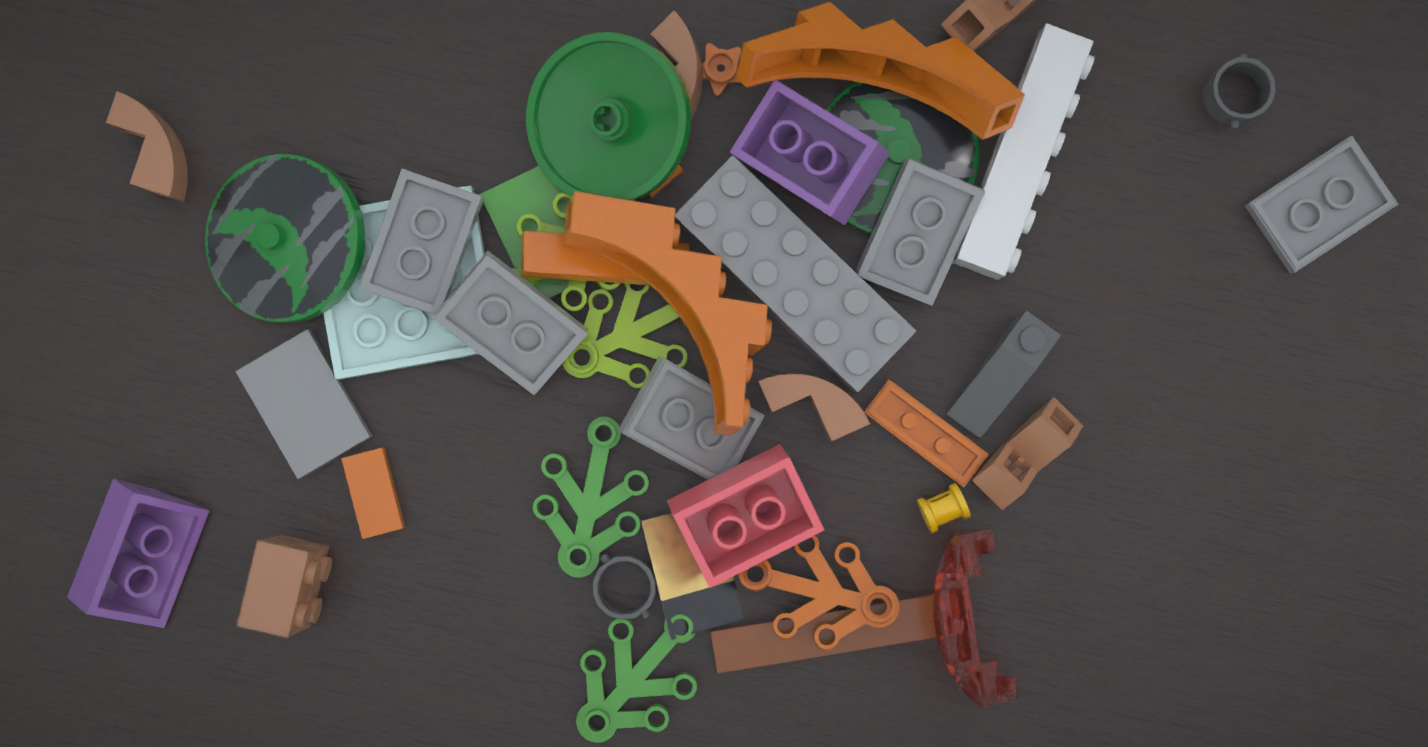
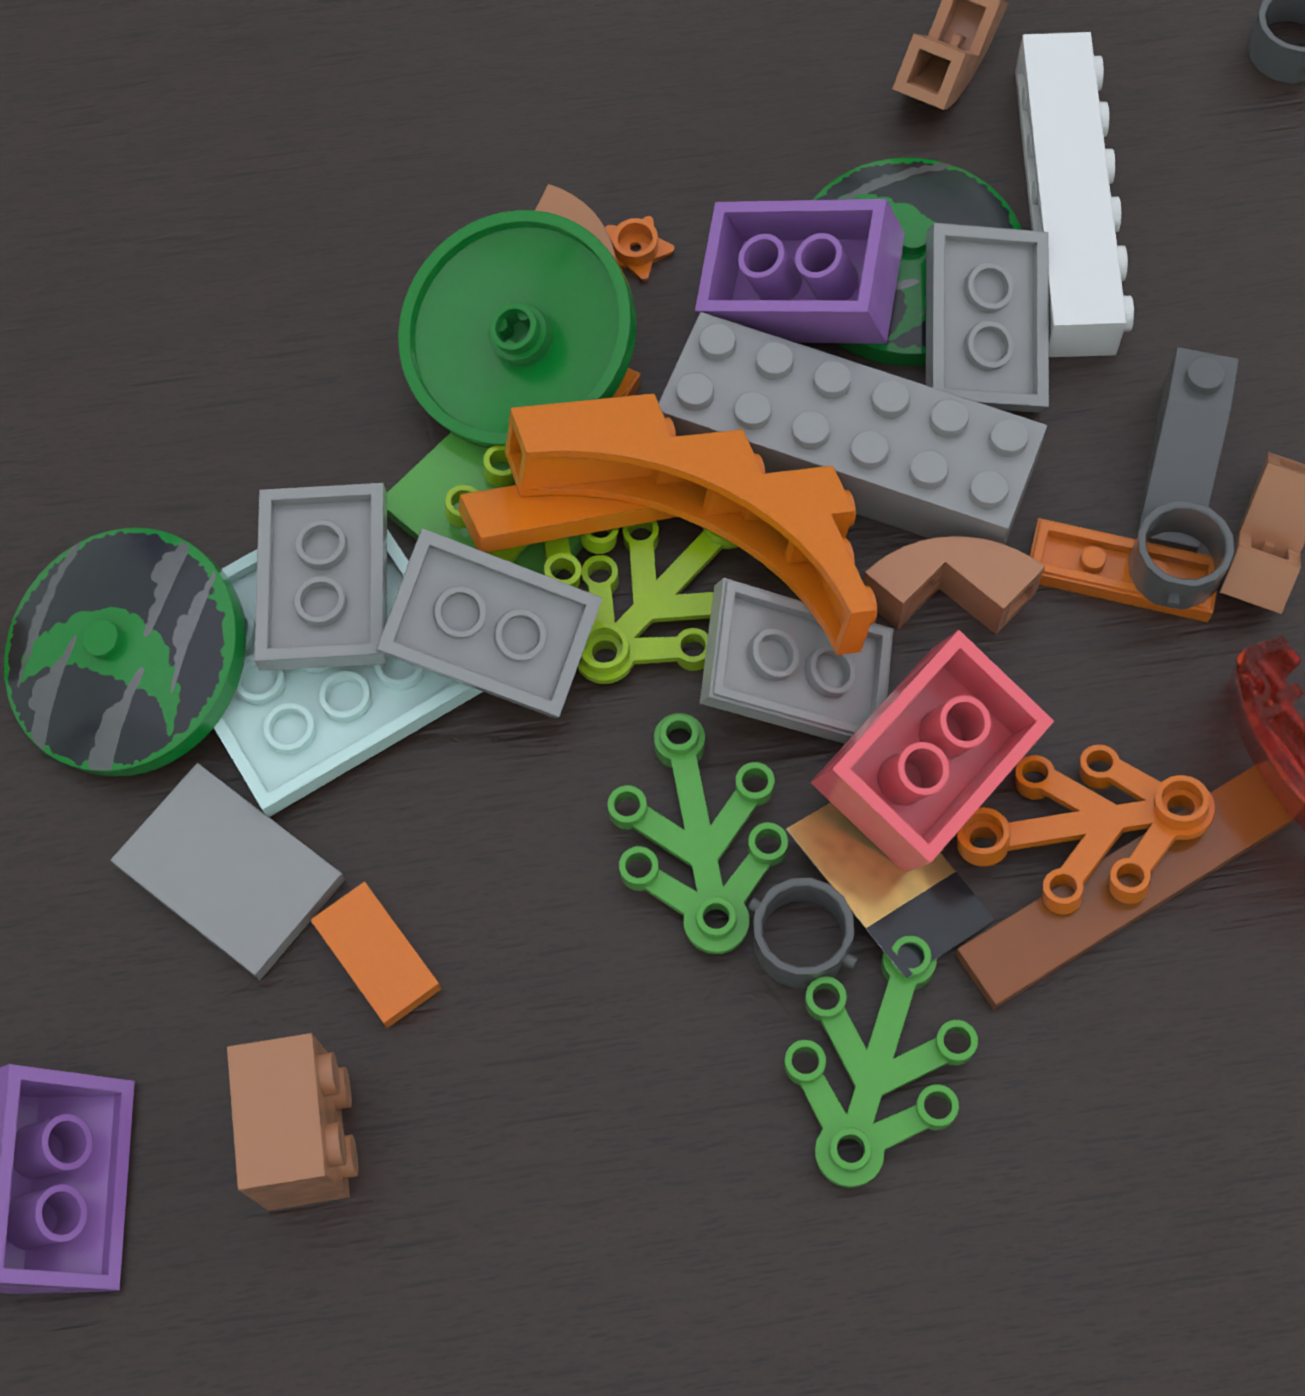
camera: 20 degrees left, 20 degrees down
orange arch [736,2,1025,140] -> none
yellow bush [917,483,971,534] -> none
none -> dark grey piece [1128,500,1234,609]

